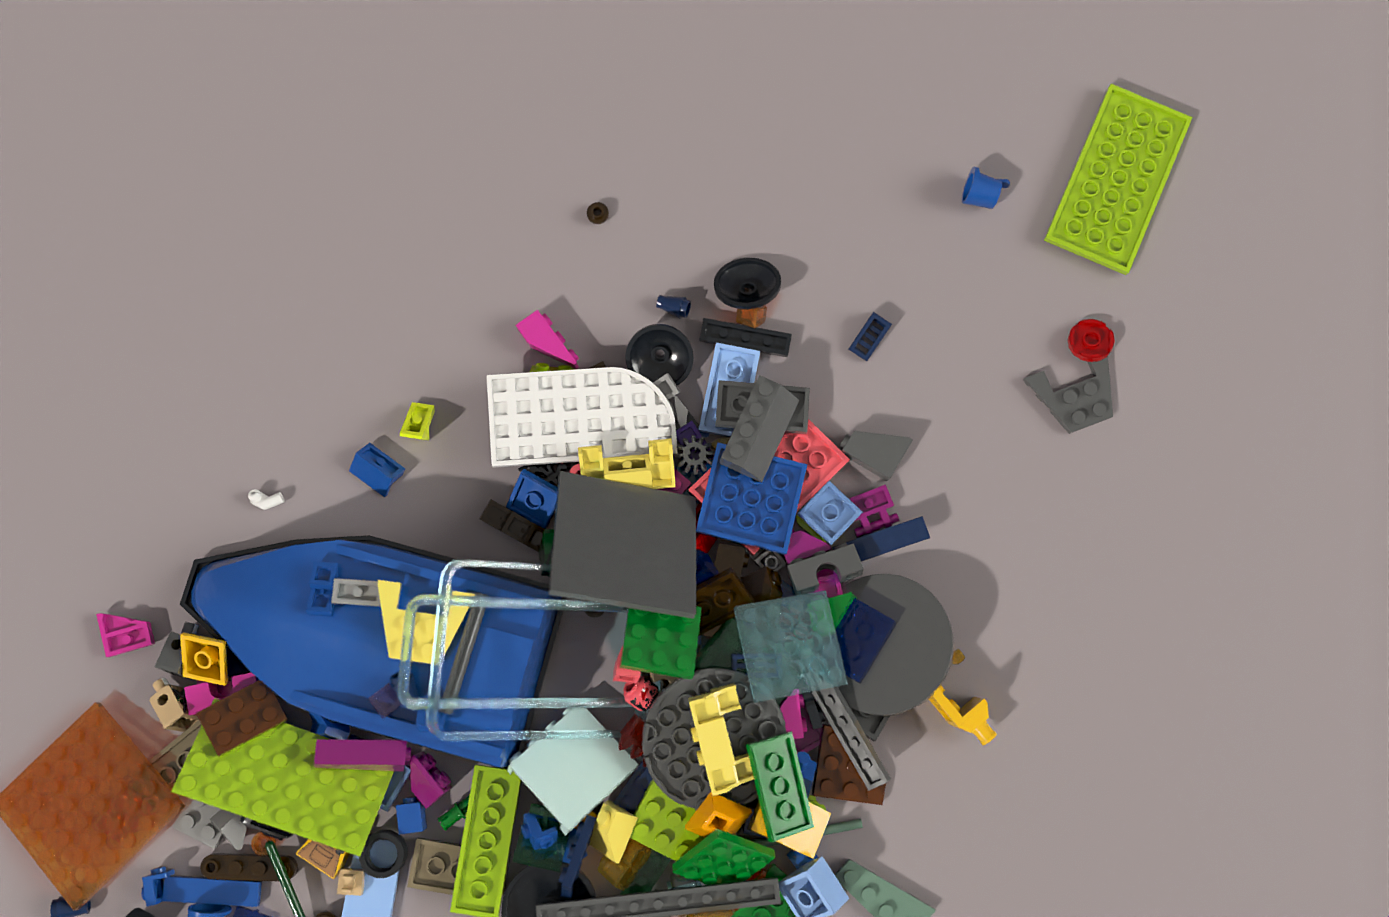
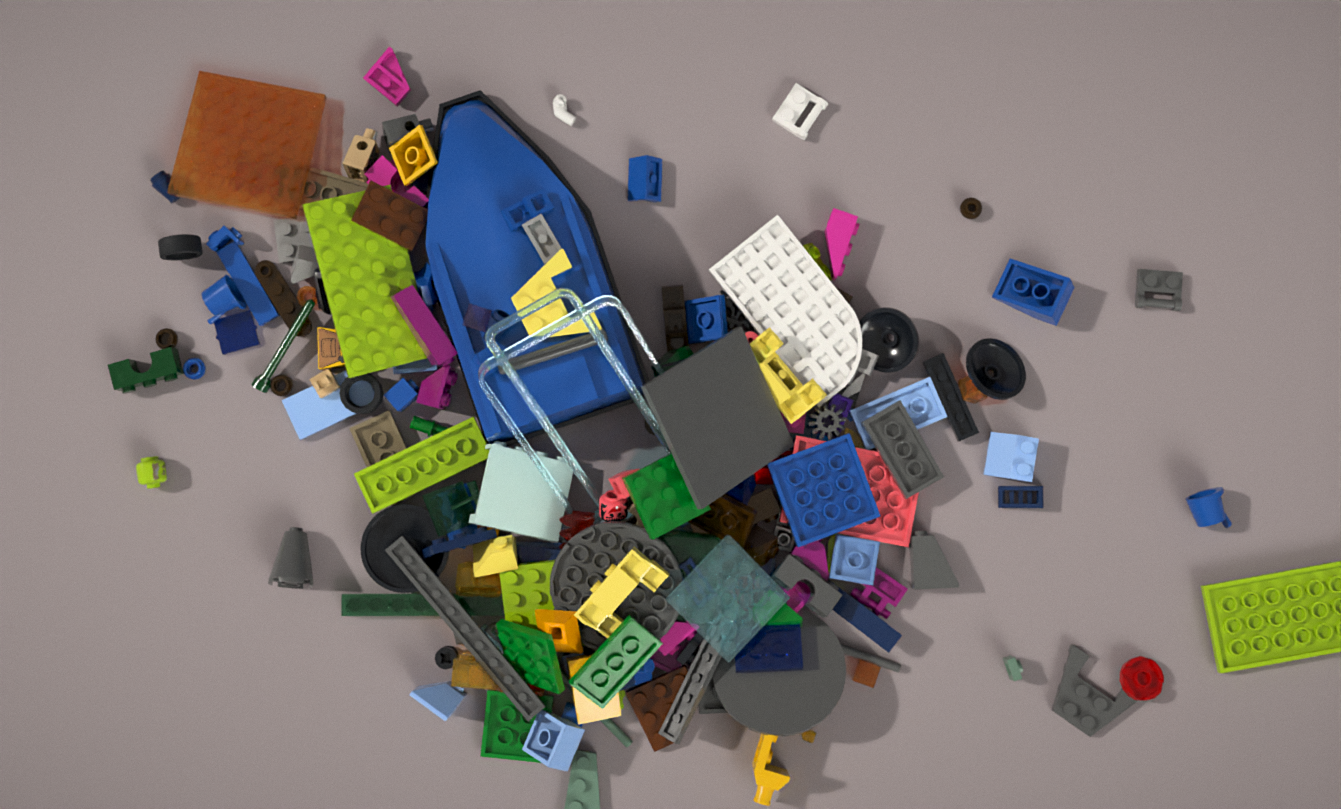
camera: 60 degrees right, 5 degrees up
neon yellow slope [400,402,435,440] -> none
blue bracket [521,811,558,851] -> none
dark blue cone [656,295,691,319] -> none
dark grey slope [719,375,799,483] -> none
none -> white plate [772,83,828,140]
none -> dark grey bar [840,643,901,673]
none -> clear orange plate [852,659,881,688]
none -> light blue slope [983,432,1039,482]
none -> blue slope [992,258,1075,326]
none -> sand green plate [1003,655,1023,681]
none -> dark grey plate [1135,269,1183,311]

